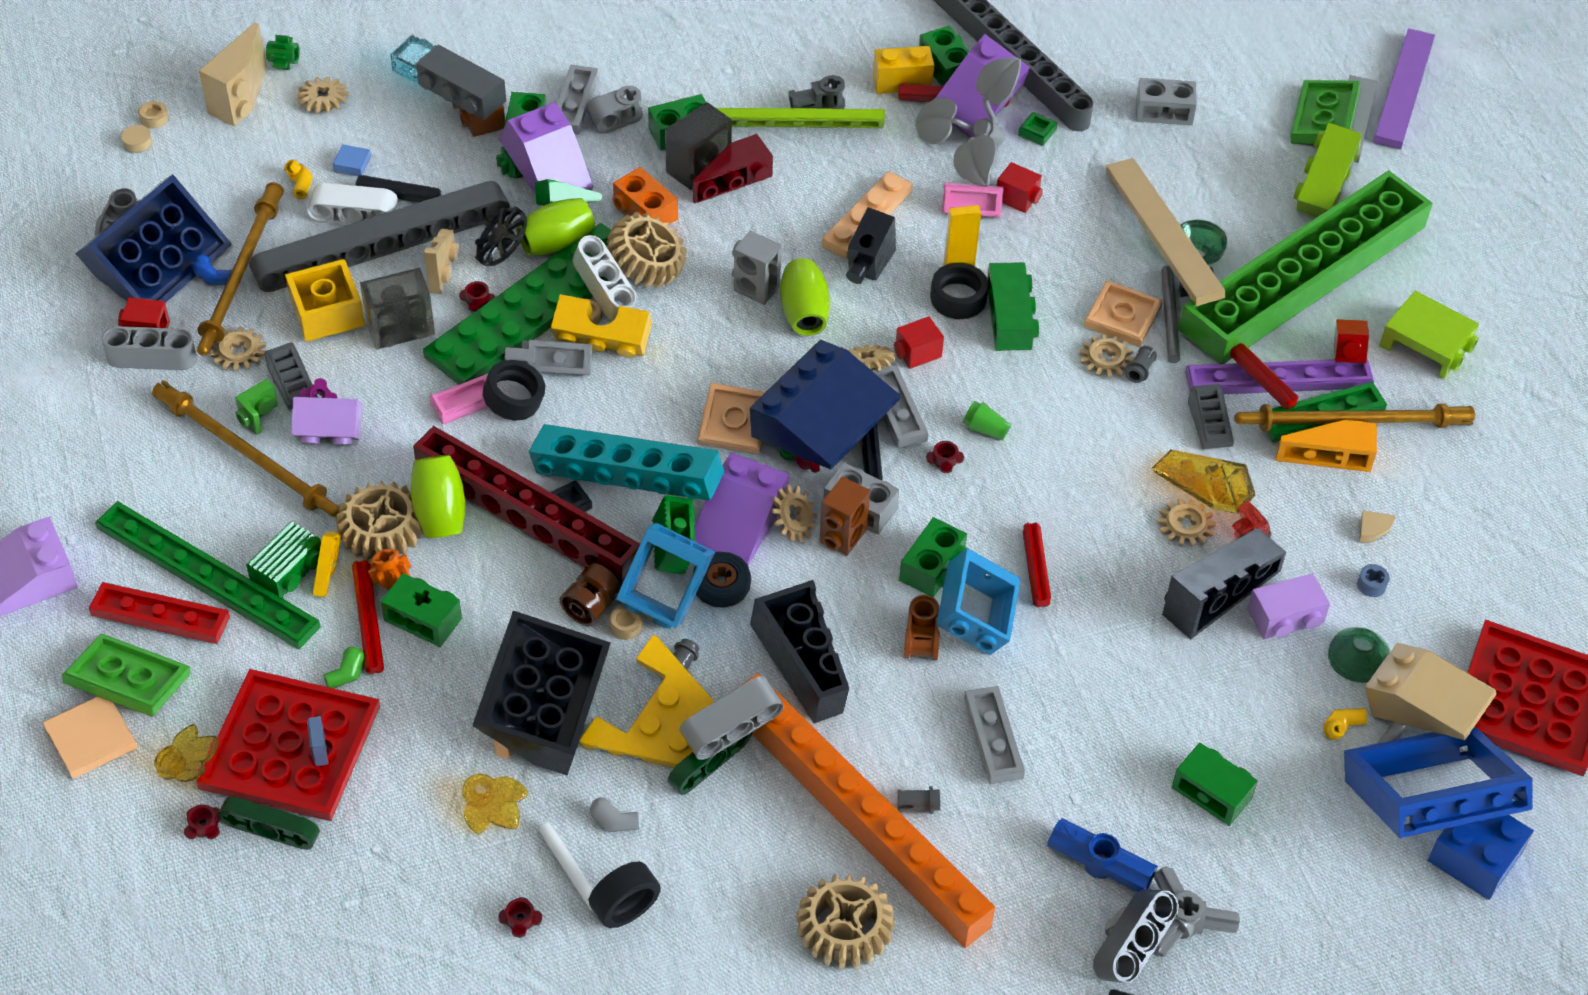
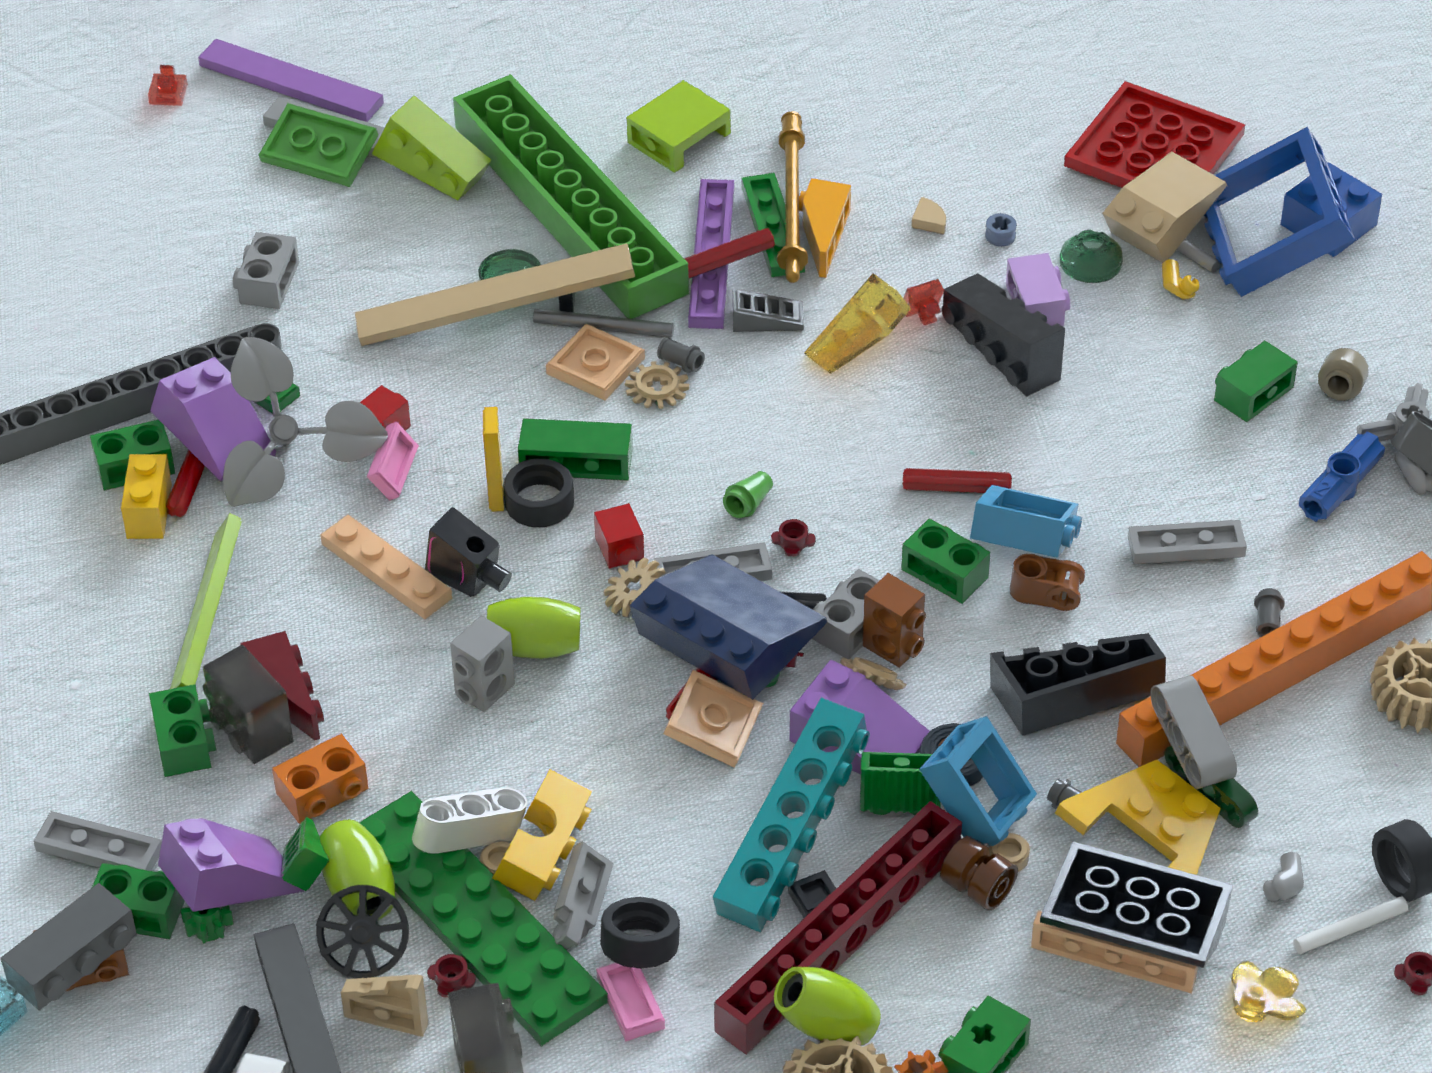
camera: 80 degrees left, 5 degrees down
light grey piece [586,86,643,133] -> none
tan gear [607,212,687,289] -> none
dark grey connector [788,75,846,109] -> none
tan gear [1157,499,1216,547] -> none
red brick [1334,319,1369,363] -> none
none -> clear red tile [148,65,188,106]
none -> dark tan head [1318,348,1368,401]

